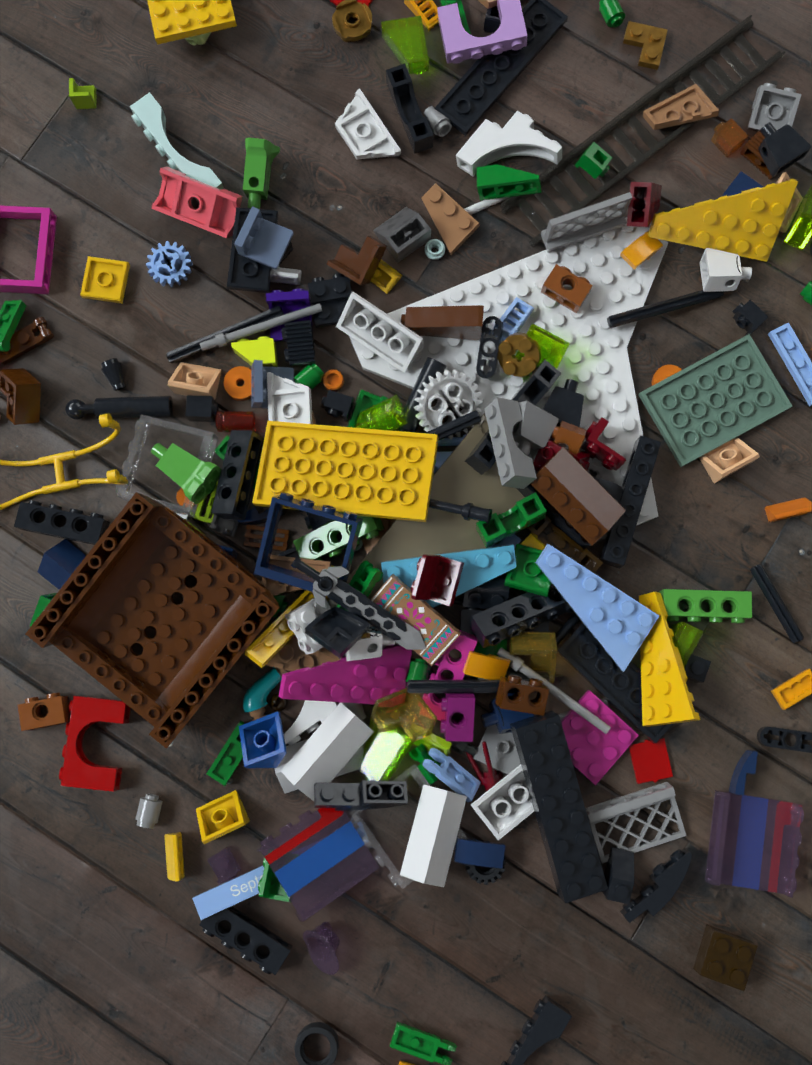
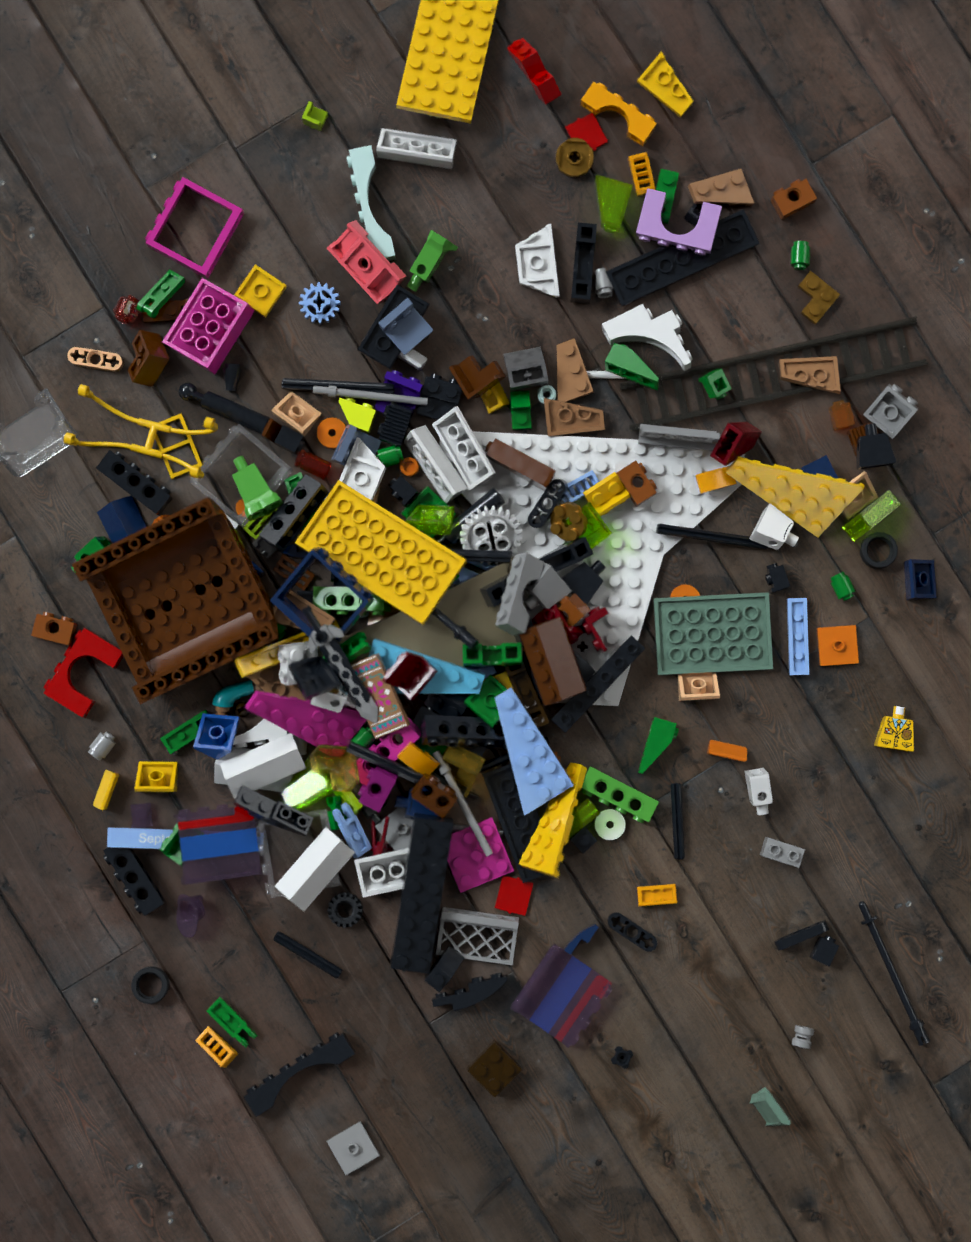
camera: 20 degrees right, 5 degrees up
dark blue slope [454,838,505,868] -> none
none -> yellow window [155,413,203,479]
none -> dark pink slope [162,278,255,375]
none -> reddish brown slope [262,419,282,443]
none -> black axle [273,931,342,979]
none -> white slope [376,128,456,169]
none -> white slope [404,425,468,504]
none -> green slope [510,391,531,430]
none -> medium nougat wing [544,398,605,436]
none -> yellow bracket [583,472,631,517]
none -> piece [594,809,626,840]
none -> green slope [638,717,679,774]

